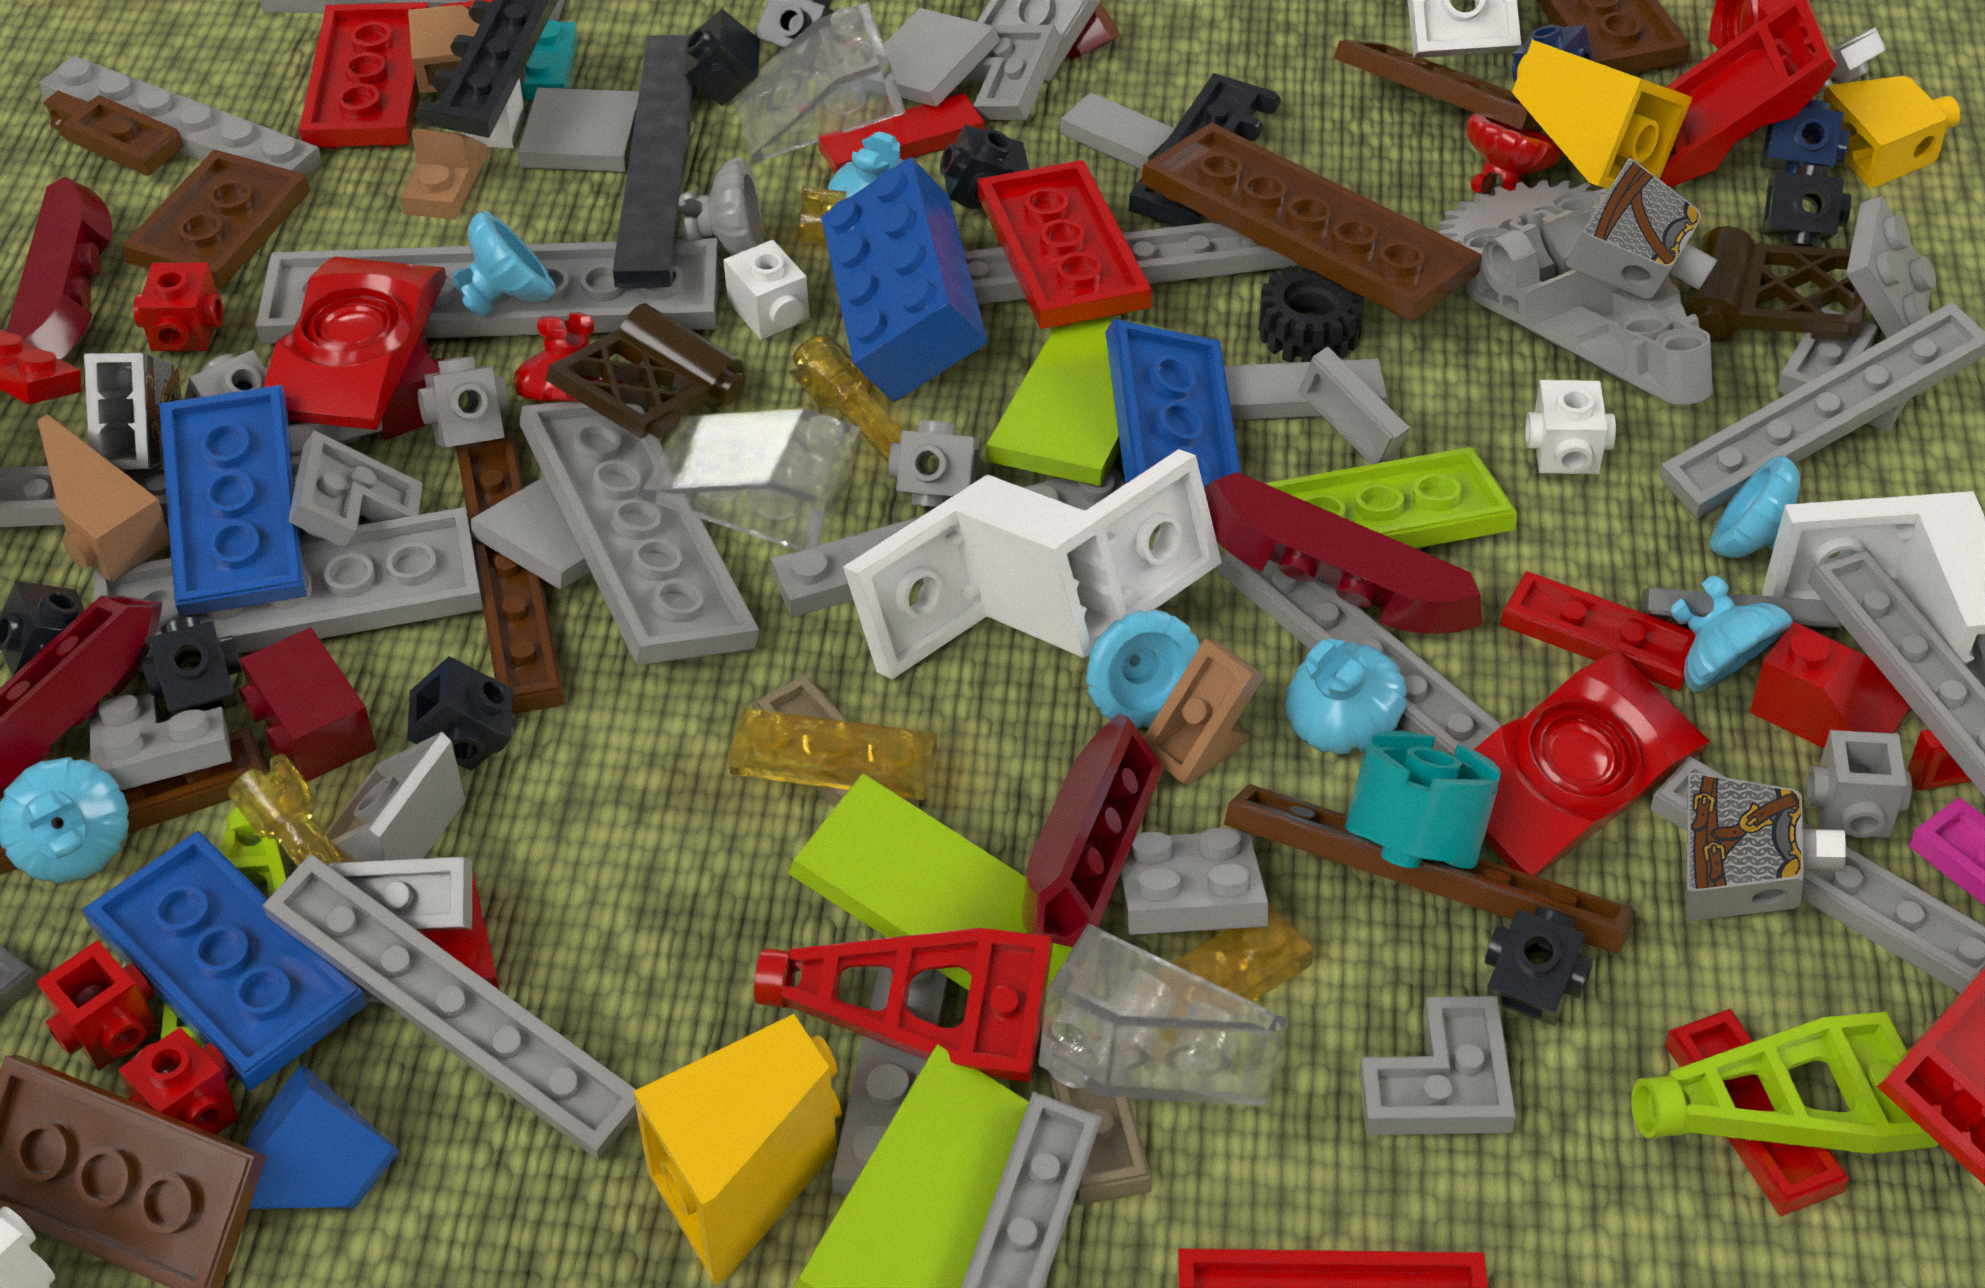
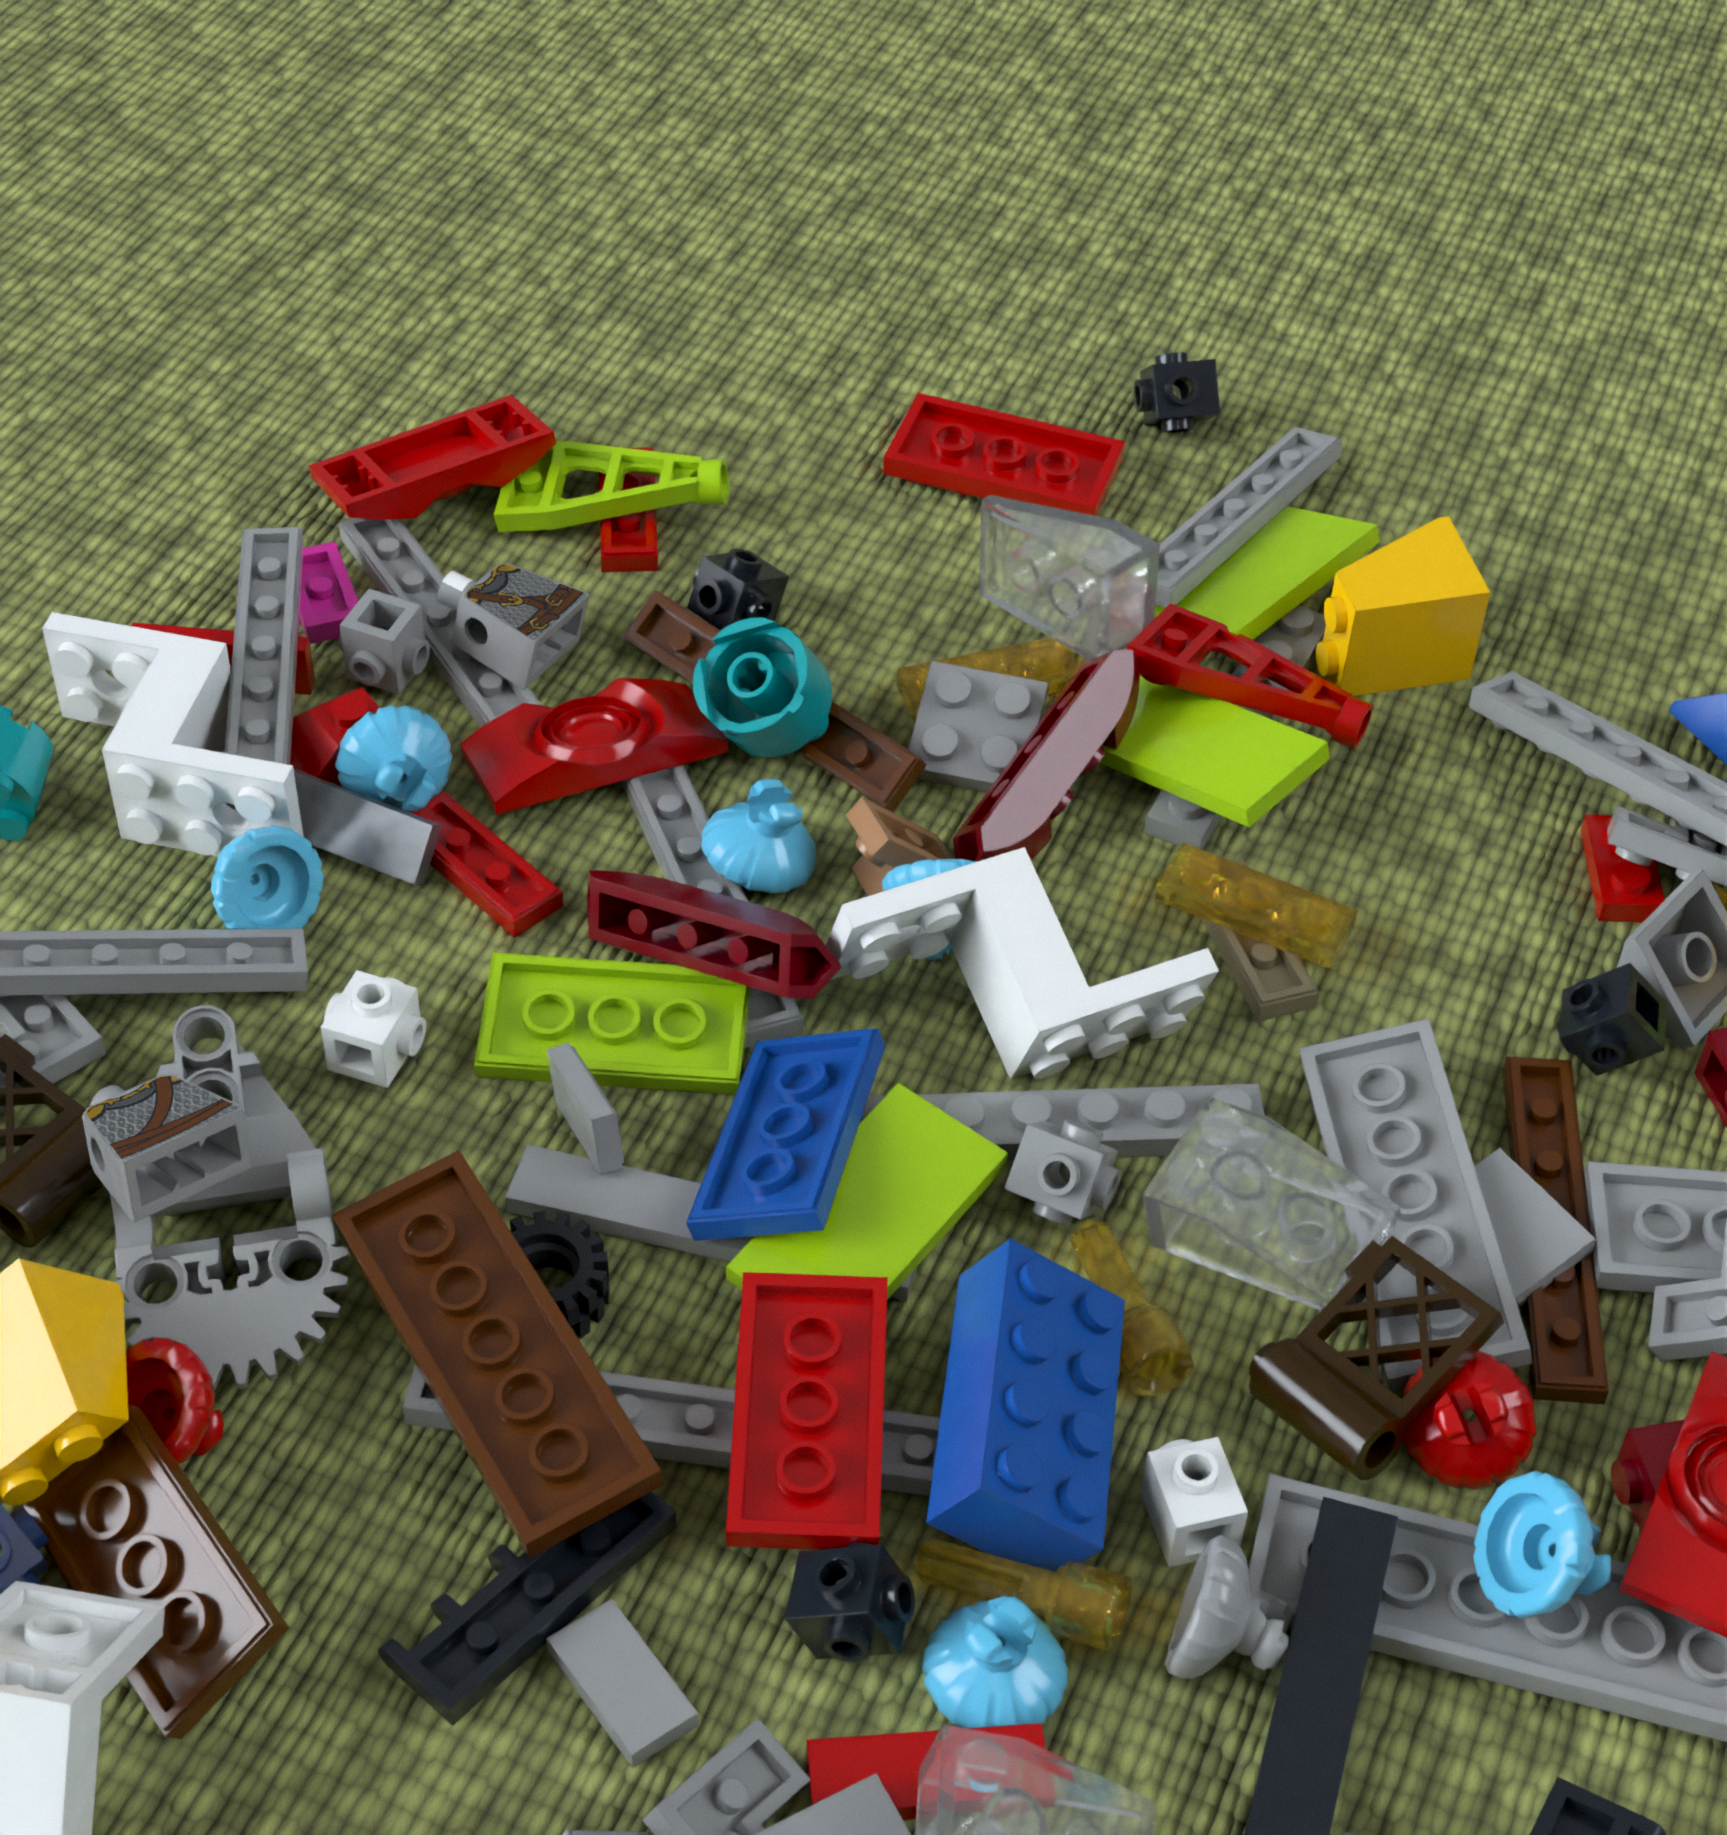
camera: 165 degrees left, 0 degrees up
light grey brick [418,356,508,448] -> none
light grey plate [1359,996,1516,1135] -> none

